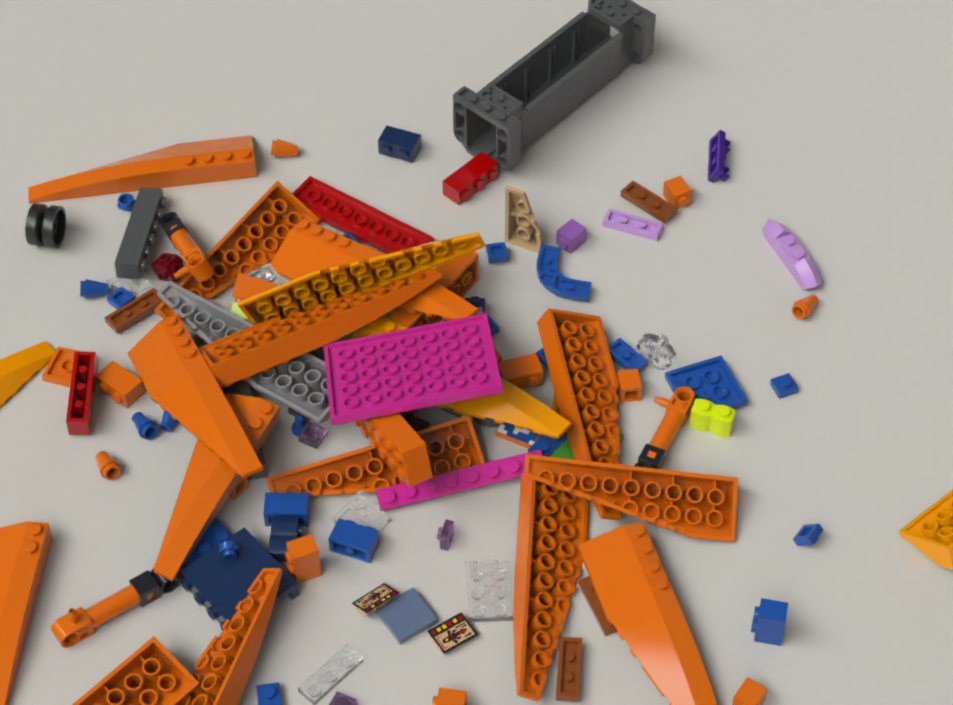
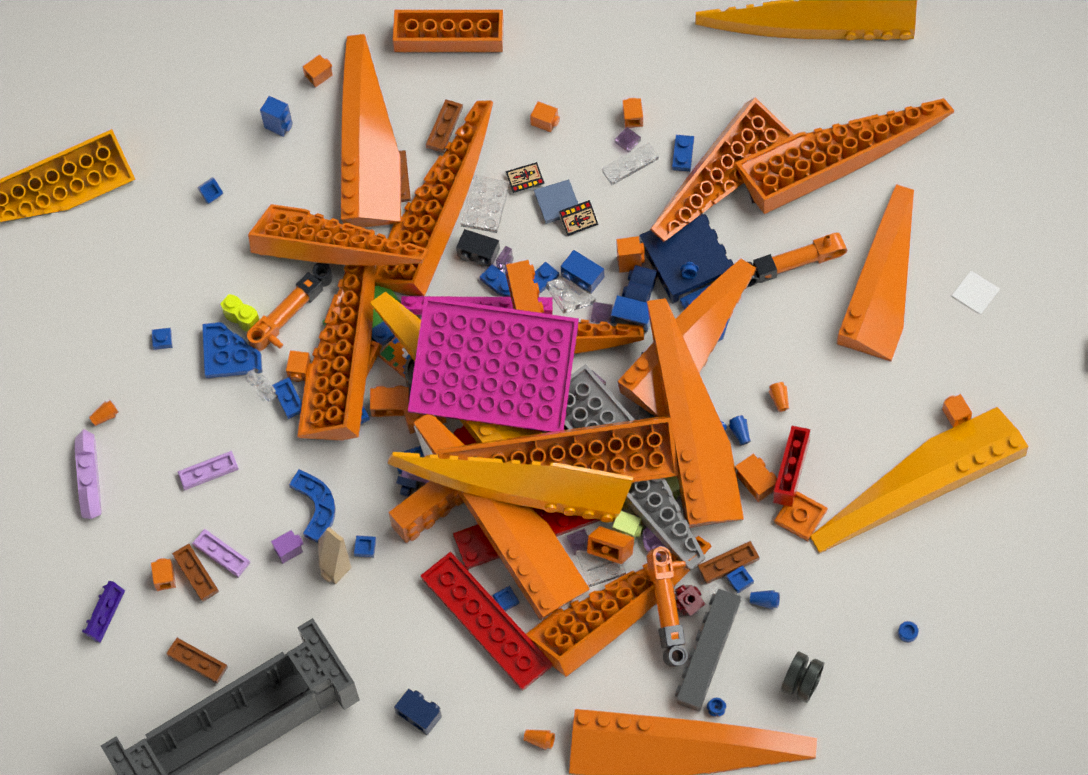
camera: 160 degrees left, 15 degrees up
red brick [442,152,498,205] -> none
none -> dark orange plate [166,637,228,684]
none -> lavender tile [177,451,239,490]
none -> black brick [456,229,500,267]
none -> blue plate [480,261,559,297]
none -> clear purple plate [591,302,613,324]

